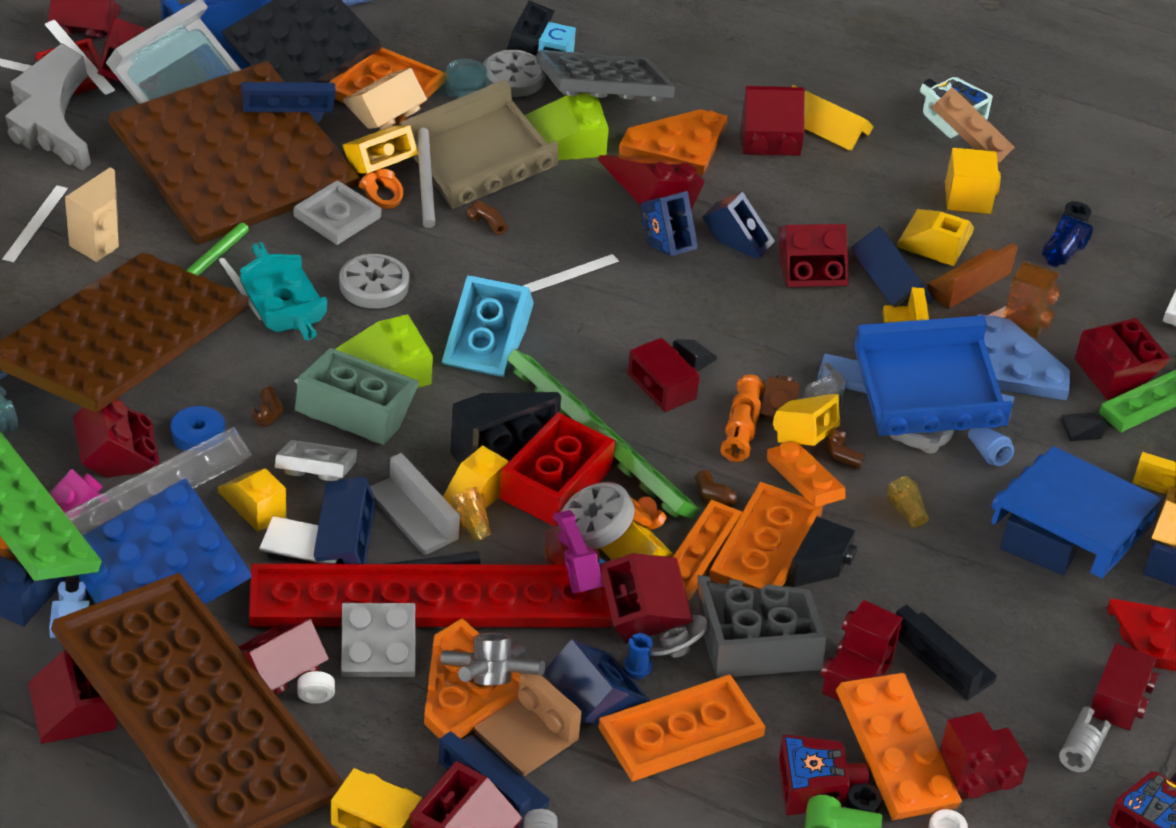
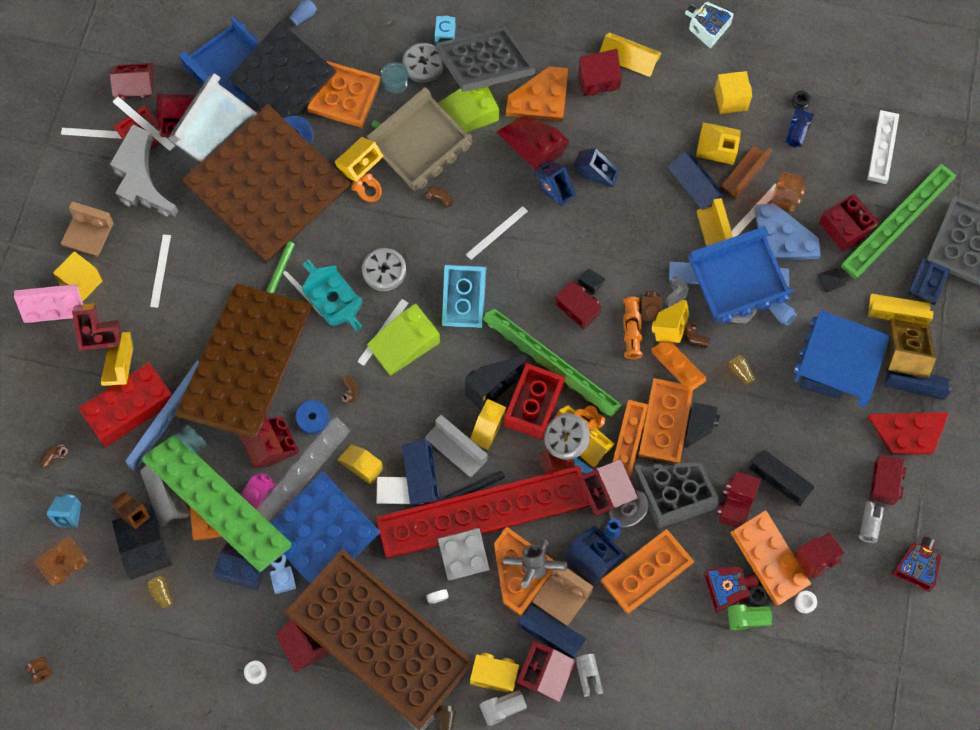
camera: 10 degrees left, 25 degrees up
tan slope [65,167,119,262] -> none
slope [238,619,329,695] -> none
dark blue panel [240,82,335,112] -> none
light grey plate [275,440,357,481] -> none
light grey plate [294,180,381,245] -> none
sand green slope [295,348,419,445] -> none
tan slope [343,68,427,130] -> none
light grey bar [417,128,435,228] -> none
clear yellow cone [451,487,492,541] -> none
black hinge [507,1,555,54] -> none
magenta piece [553,510,604,593] -> none
reddish brown arm [695,470,737,507] -> none
dark red slope [778,224,848,287] -> none
medium nougat plate [931,87,1015,164] -> none

